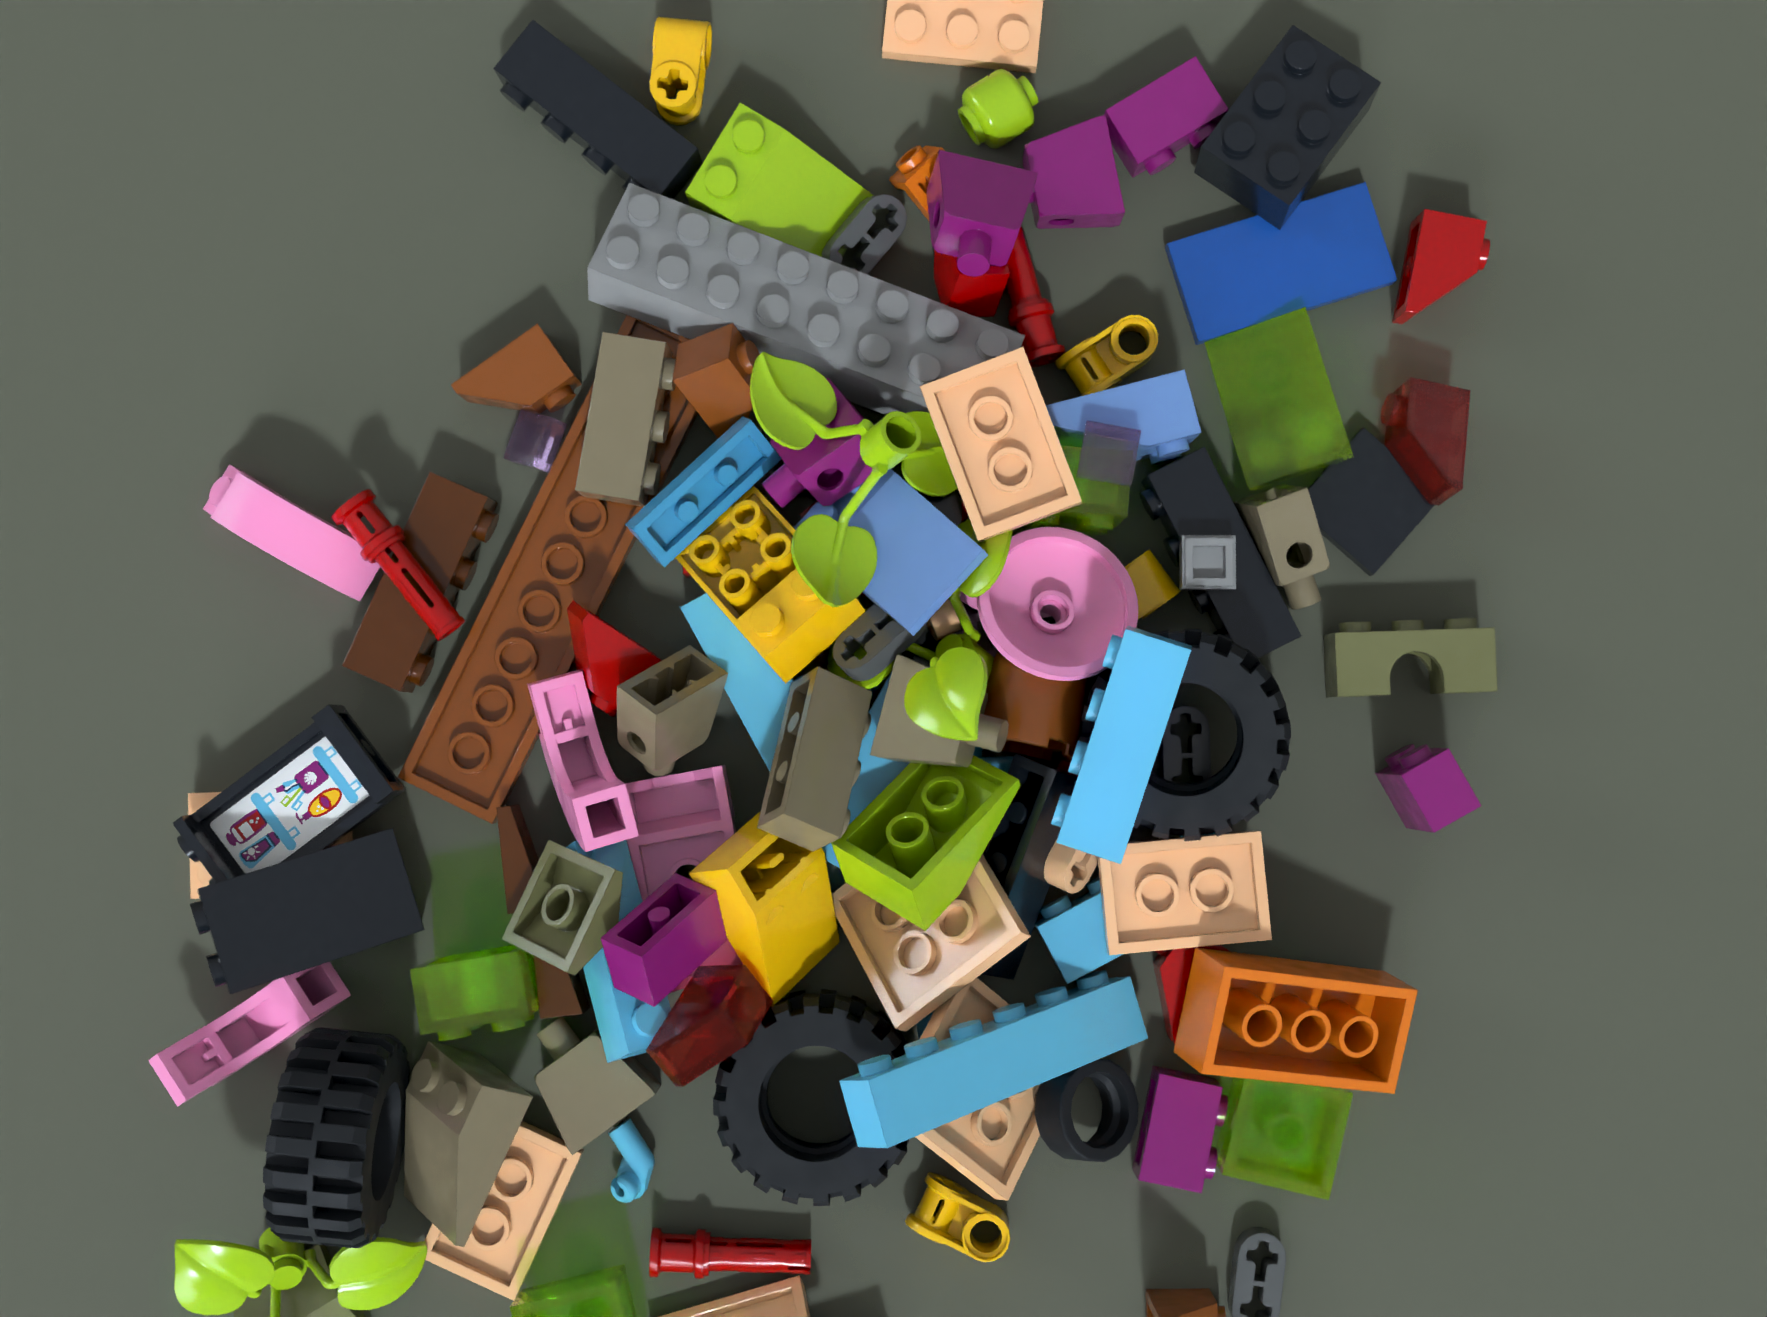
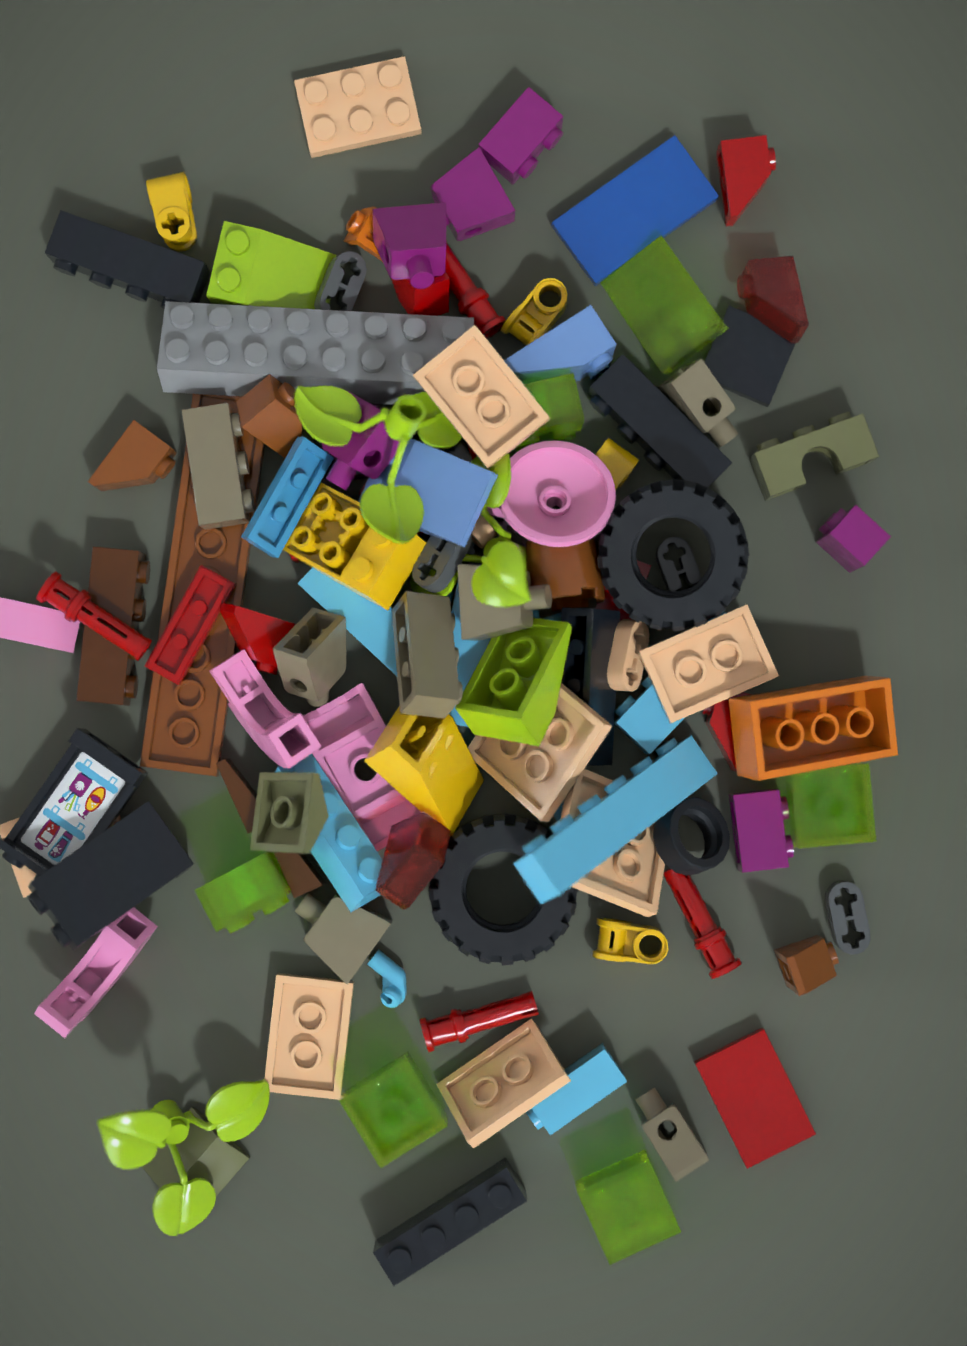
camera: 20 degrees left, 0 degrees up
black tyre [263,1027,410,1248] -> none
dark tan slope [404,1041,533,1247] -> none
clear purple tile [504,410,567,473] -> none
magenta brick [601,873,727,1007] -> none
lime head [957,69,1038,149] -> none
medium azure brick [1051,626,1192,864] -> none
tile [1076,421,1141,487] -> none
light grey tile [1179,535,1236,590] -> none
black brick [1194,25,1381,230] -> none
none -> red tile [145,565,237,685]
none -> red pin [663,868,742,979]

